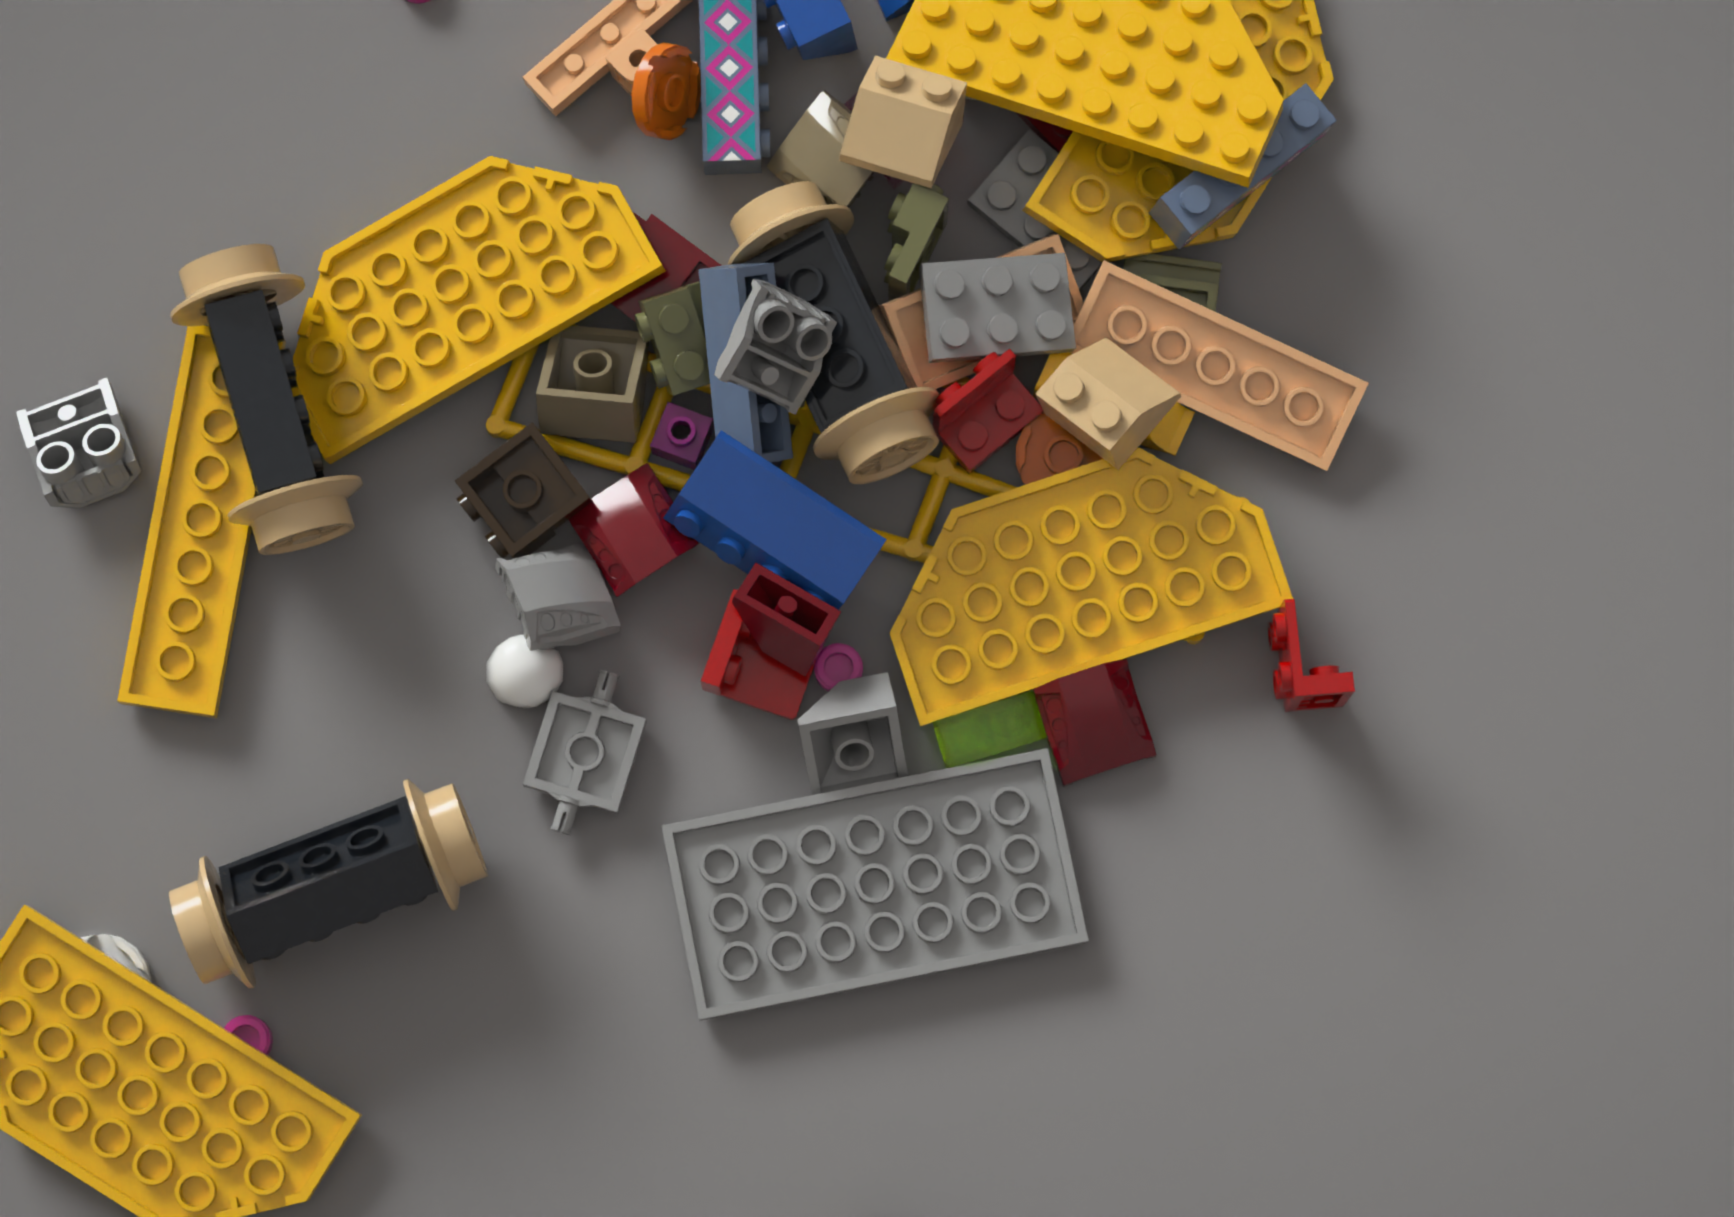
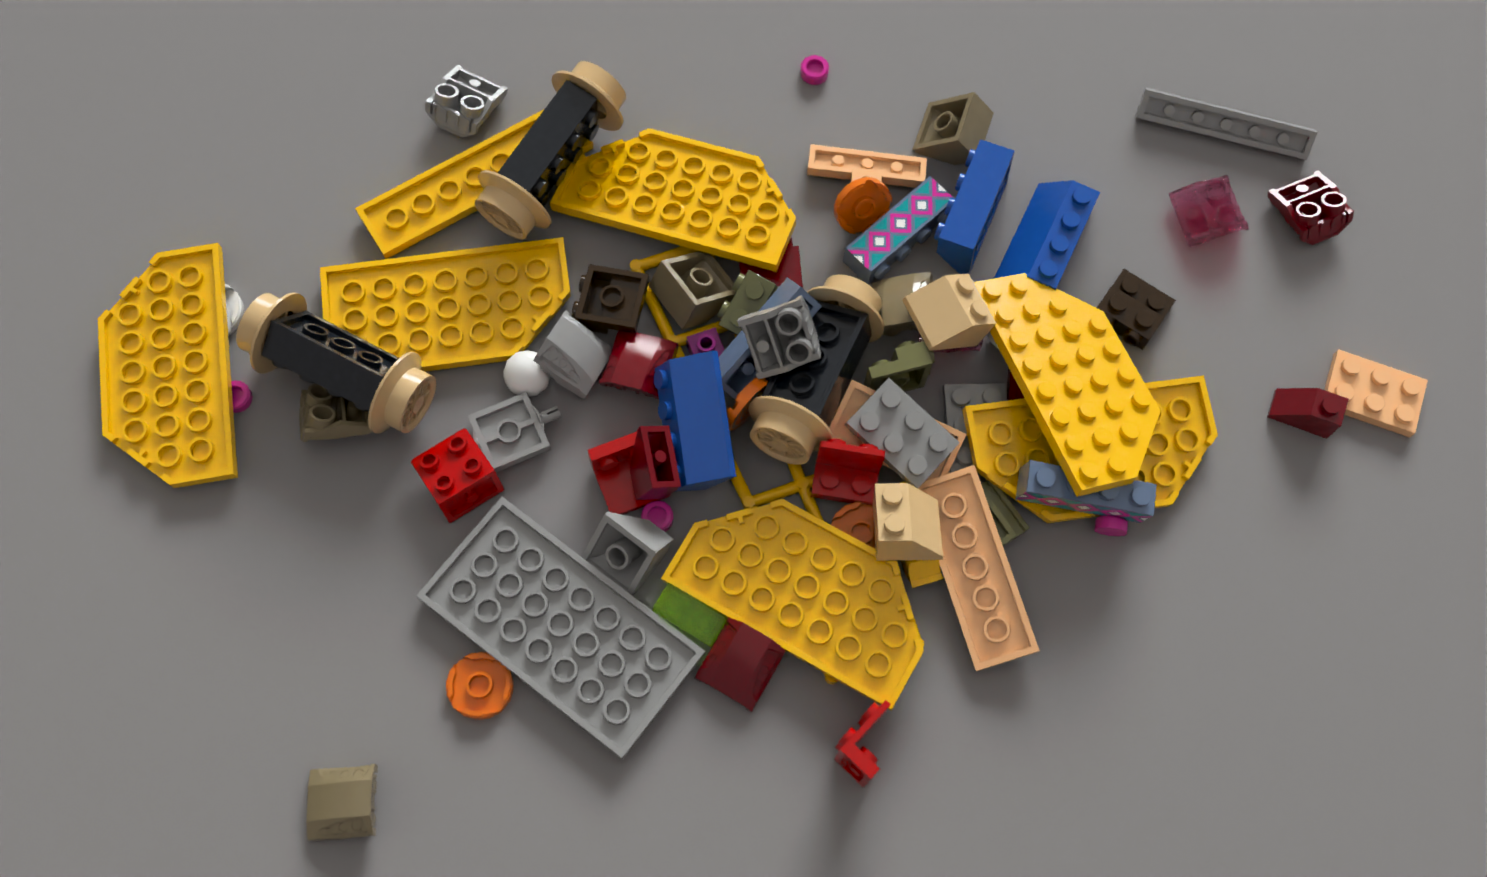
camera: 45 degrees right, 10 degrees down
none -> dark tan slope [299,383,372,442]
none -> yellow plate [320,237,571,372]
none -> red bracket [411,428,505,524]
none -> orange tile [446,652,514,720]
none -> orange tile [726,378,769,431]
none -> dark pink tile [1094,516,1128,536]

